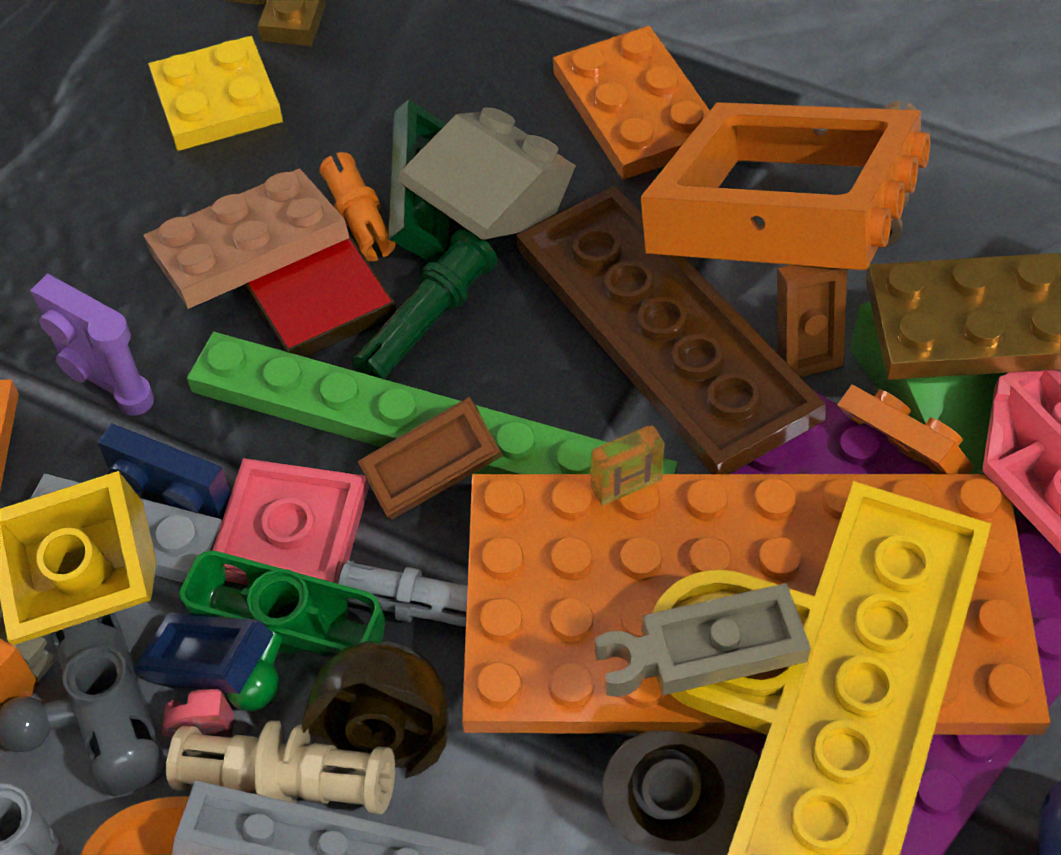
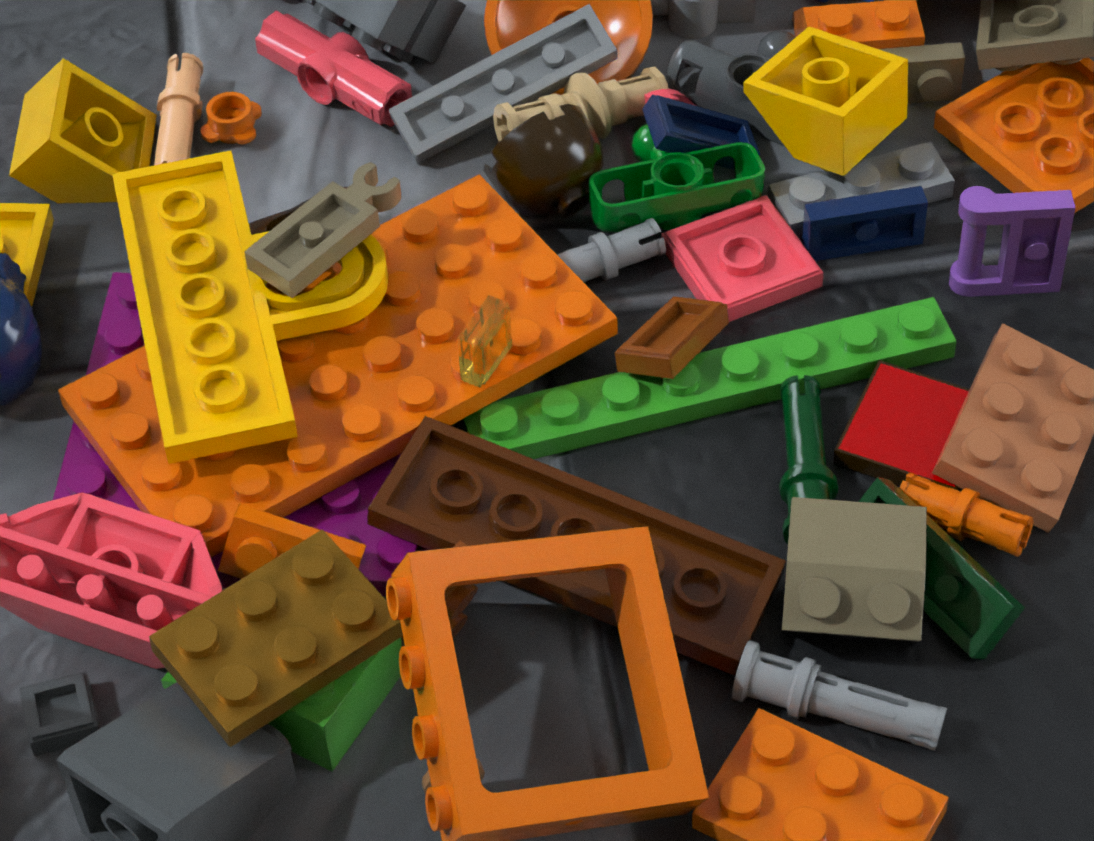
camera: 145 degrees right, 5 degrees down
none -> light grey pin [731,640,947,751]

